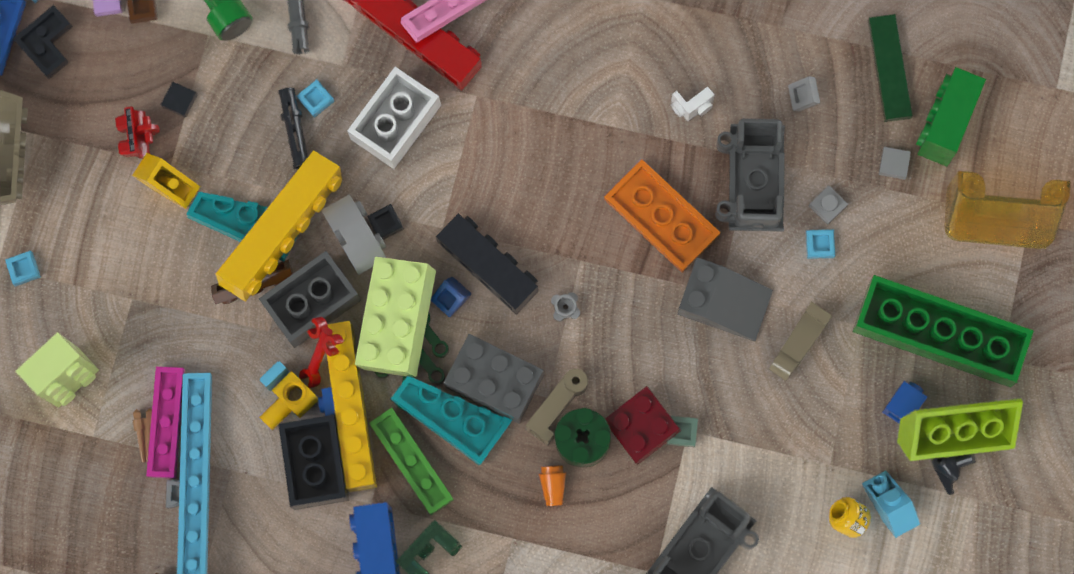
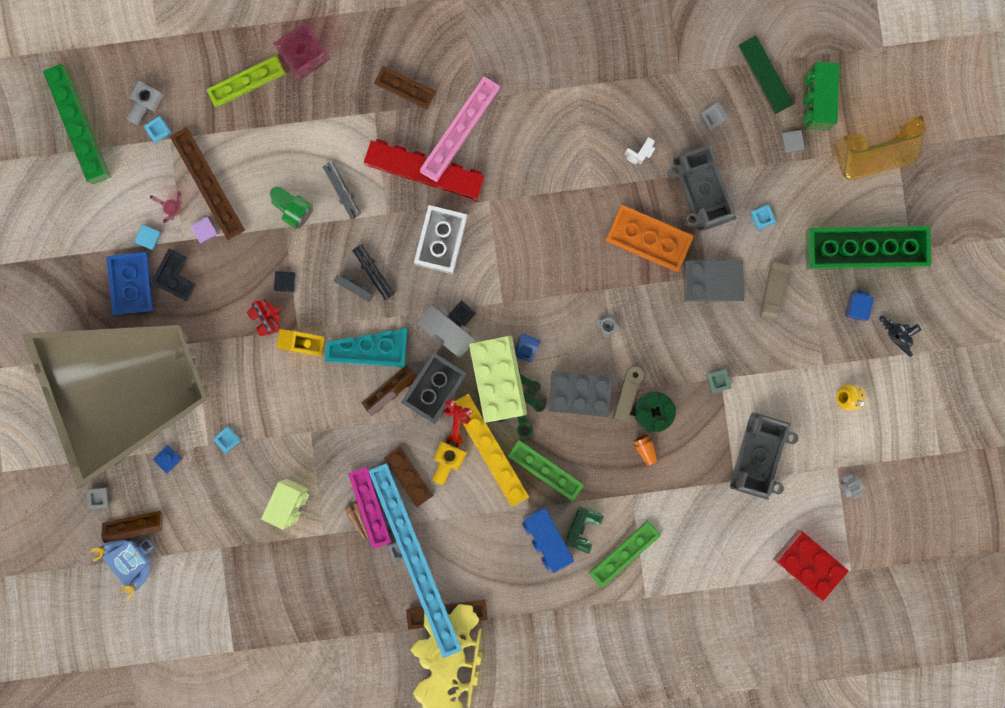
camera: 25 degrees left, 10 degrees up
yellow brick [216,150,342,302] -> none
medium azure tile [260,361,290,391] -> none
black brick [278,415,350,510] -> none
medium azure tile [296,79,335,118] -> none
blue plate [318,387,336,417] -> none
teal wing [390,376,512,465] -> none
black brick [436,213,539,315] -> none
dark red plate [605,386,682,465] -> none
light grey plate [809,186,848,225] -> none
medium azure slope [862,471,920,538] -> none
lime slope [897,399,1023,461] -> none
none -> dark grey plate [333,274,373,302]
none -> reddish brown plate [384,447,433,507]

